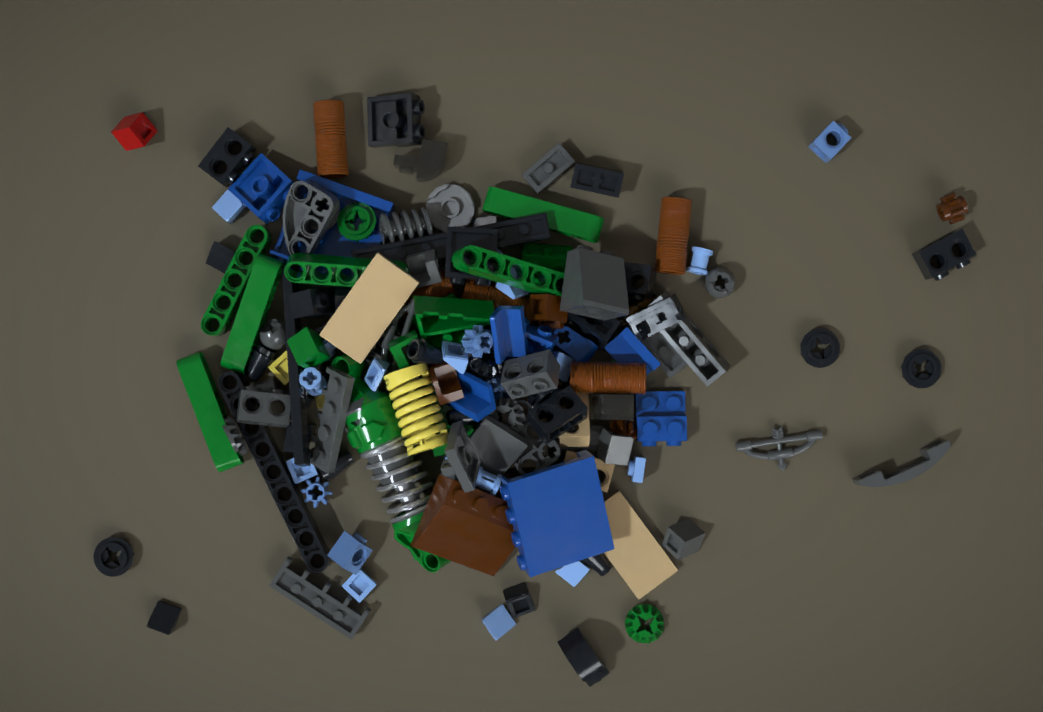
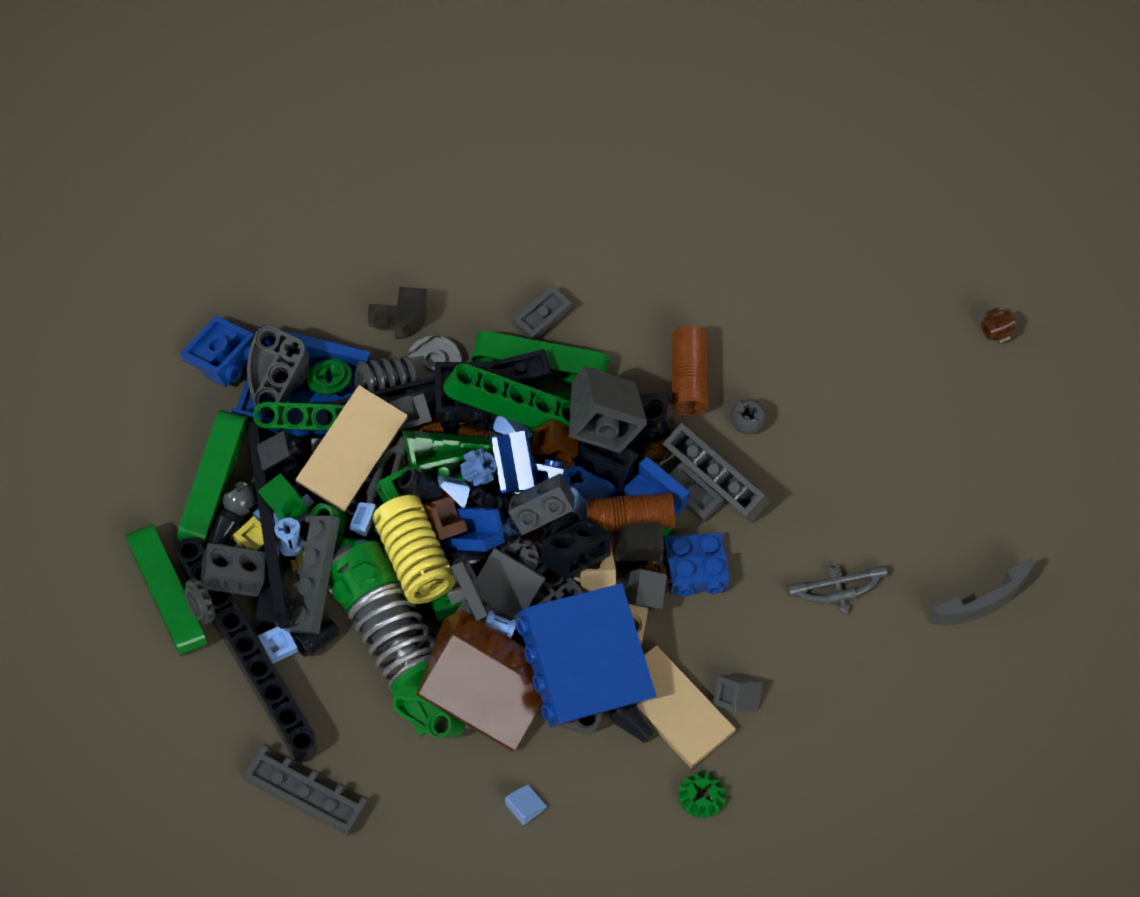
camera: 10 degrees left, 25 degrees down
black gear [93,537,134,577] -> none
red panel [111,112,158,151] -> none
black slope [146,601,182,635] -> none
black brick [198,127,256,188] -> none
green beam [201,225,272,337] -> none
black slope [206,241,236,274] -> none
light blue slope [212,189,246,224] -> none
medium blue gear [301,476,333,508] -> none
dark orange piece [312,100,349,179] -> none
medium blue brick [327,531,373,575] -> none
light blue plate [342,568,378,603] -> none
black plate [367,93,425,148] -> none
black slope [503,582,536,619] -> none
light blue slope [555,561,590,587] -> none
black brick [557,628,610,687] -> none
black hinge [570,162,624,198] -> none
hinge [626,293,688,340] -> none
light blue plate [627,456,646,483] -> none
light blue bush [686,247,713,276] -> none
black gear [800,329,840,368] -> none
medium blue brick [808,121,851,163] -> none
black gear [901,349,941,388] -> none
black brick [912,228,977,281] -> none

